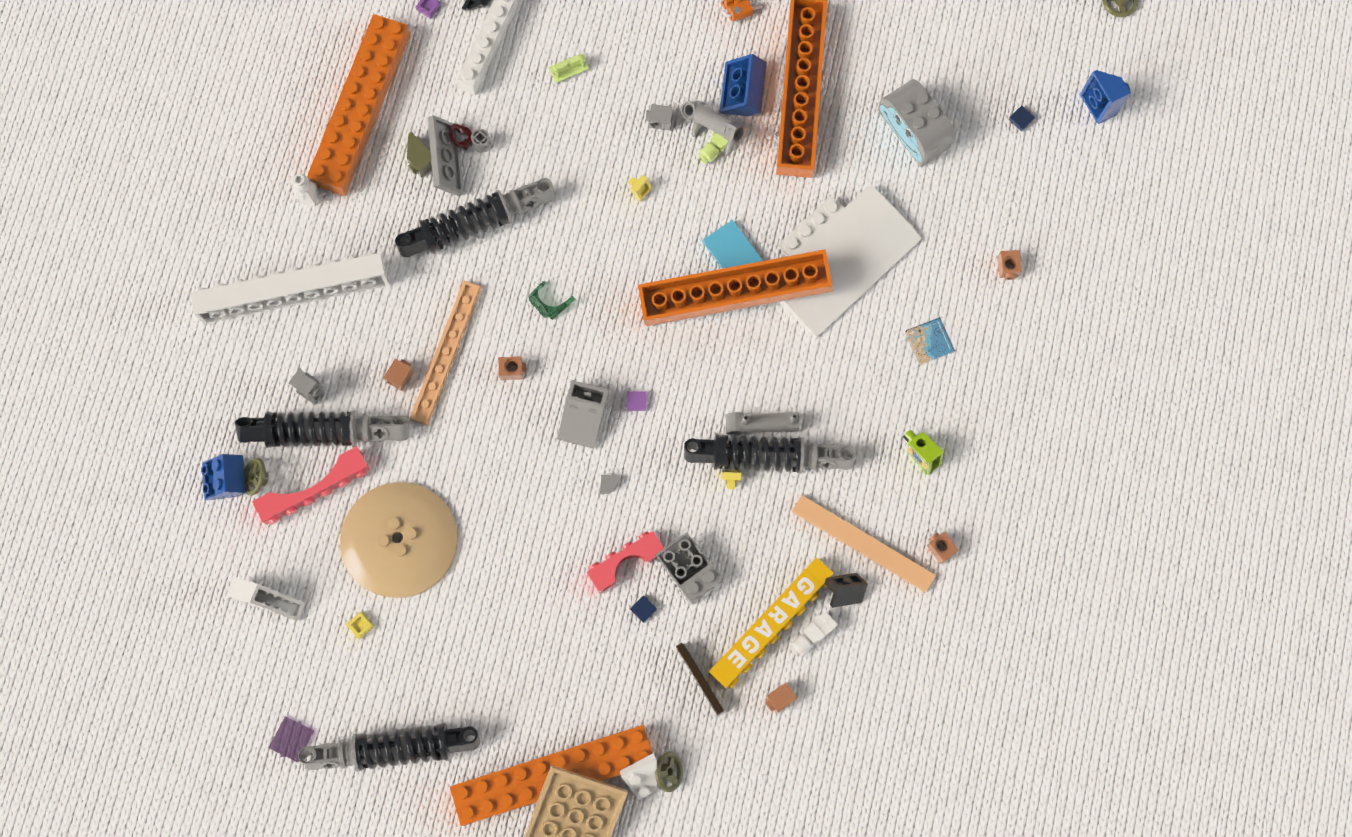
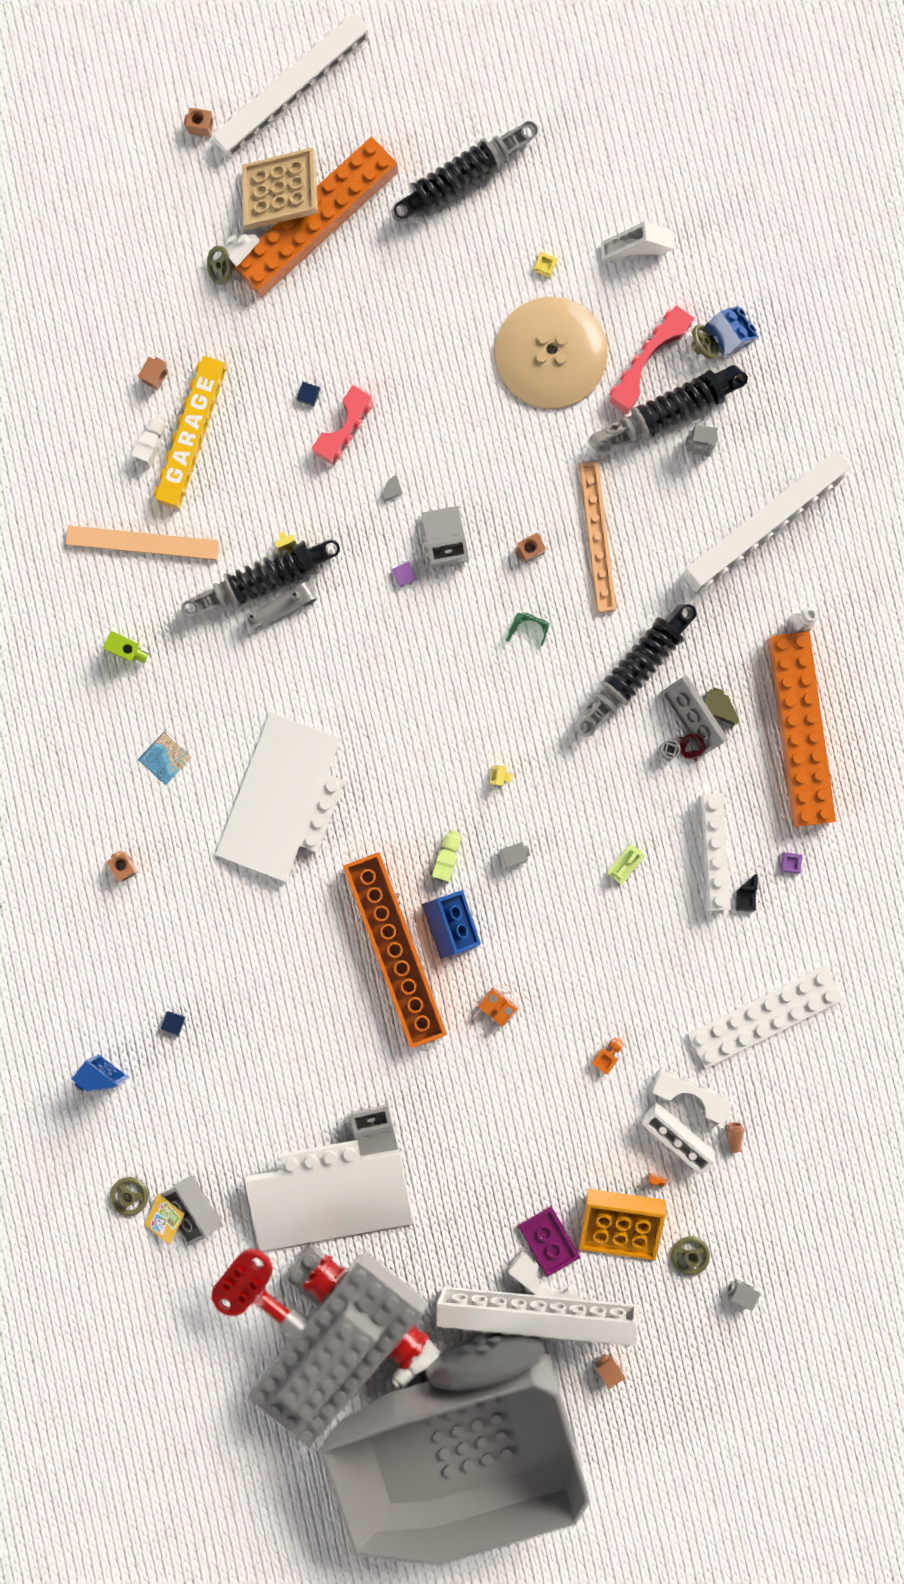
camera: 160 degrees right, 10 degrees up
clear purple piece [269,716,315,763] -> none
nougat brick [383,359,414,391] -> none
orange brick [638,249,833,326] -> none
light grey slope [655,532,722,605] -> none
dark brown tile [676,643,724,716] -> none
light grey piece [681,101,746,156] -> none
medium azure tile [702,220,763,269] -> none
black panel [824,573,868,608] -> none
light grey brick [877,79,955,167] -> none
nougat brick [927,532,959,565] -> none

